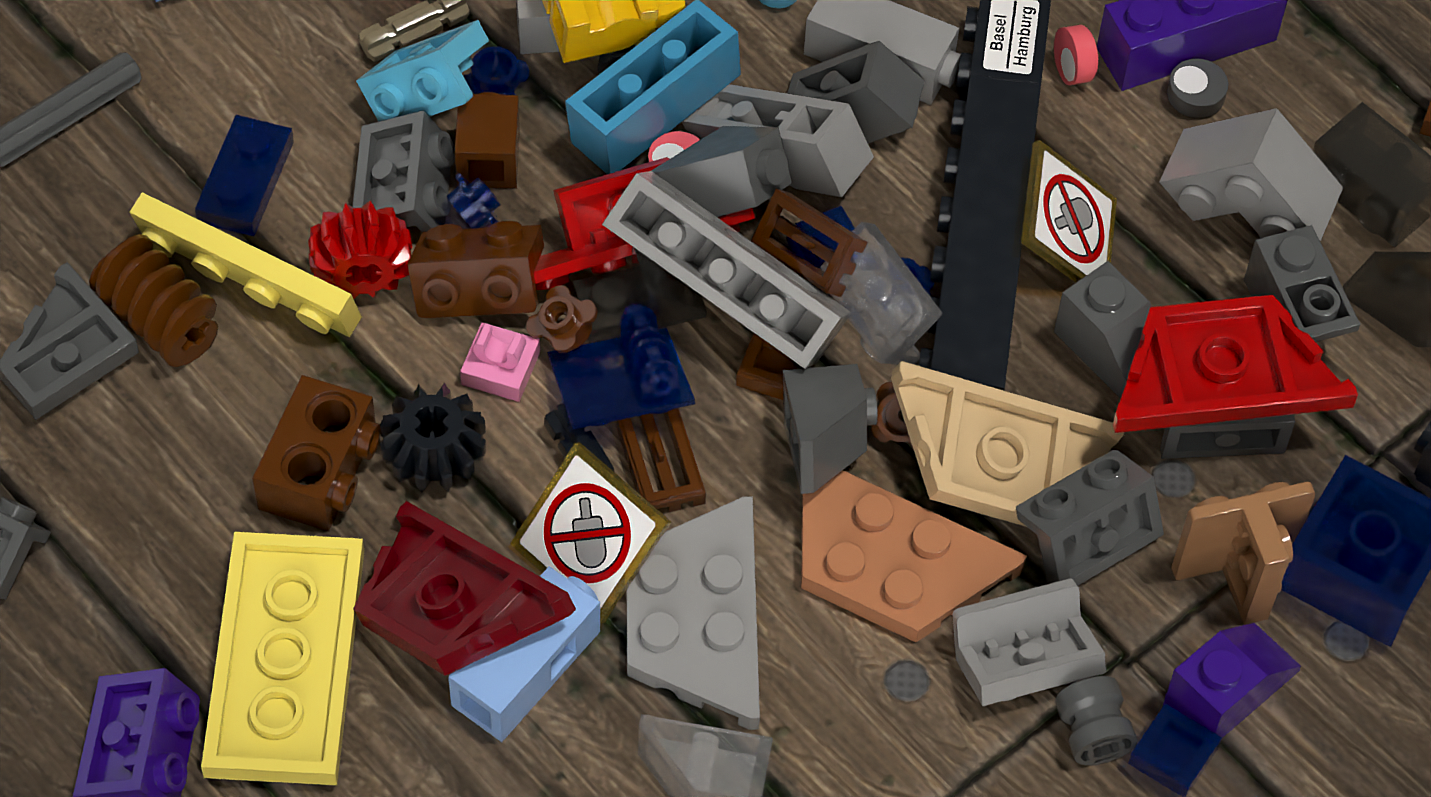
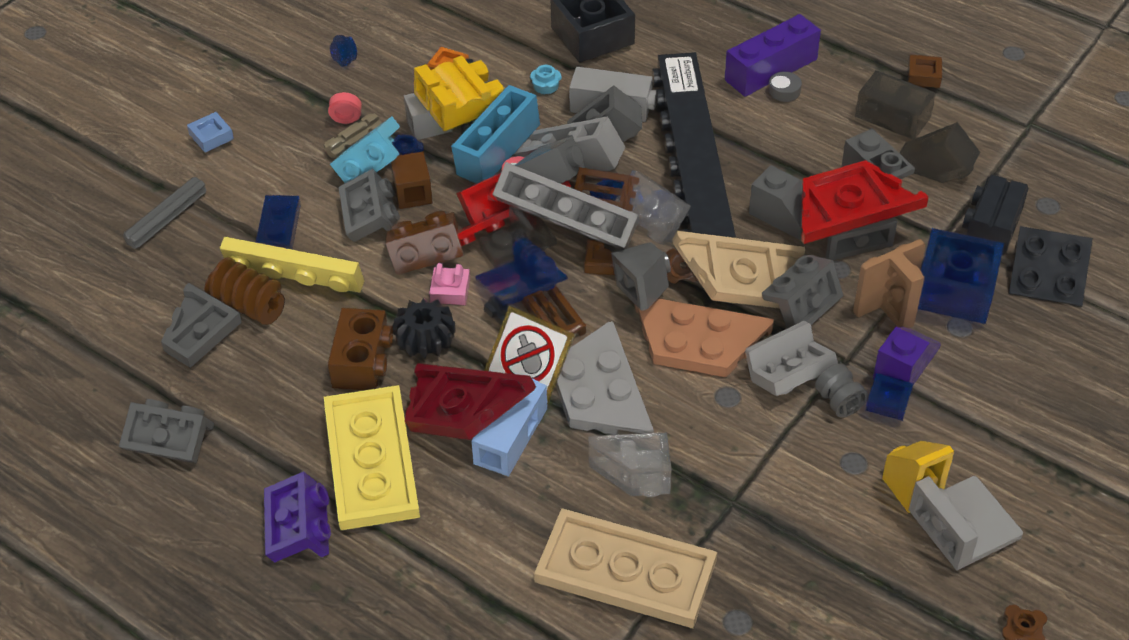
camera: 10 degrees left, 10 degrees down
red gear [308,201,413,299] -> none
clear blue plate [446,173,501,229] -> none
reddish brown plate [526,285,598,353] -> none
piece [1021,140,1117,283] -> none
coral tile [1054,24,1098,86] -> none
light grey brick [1159,108,1343,241] -> none

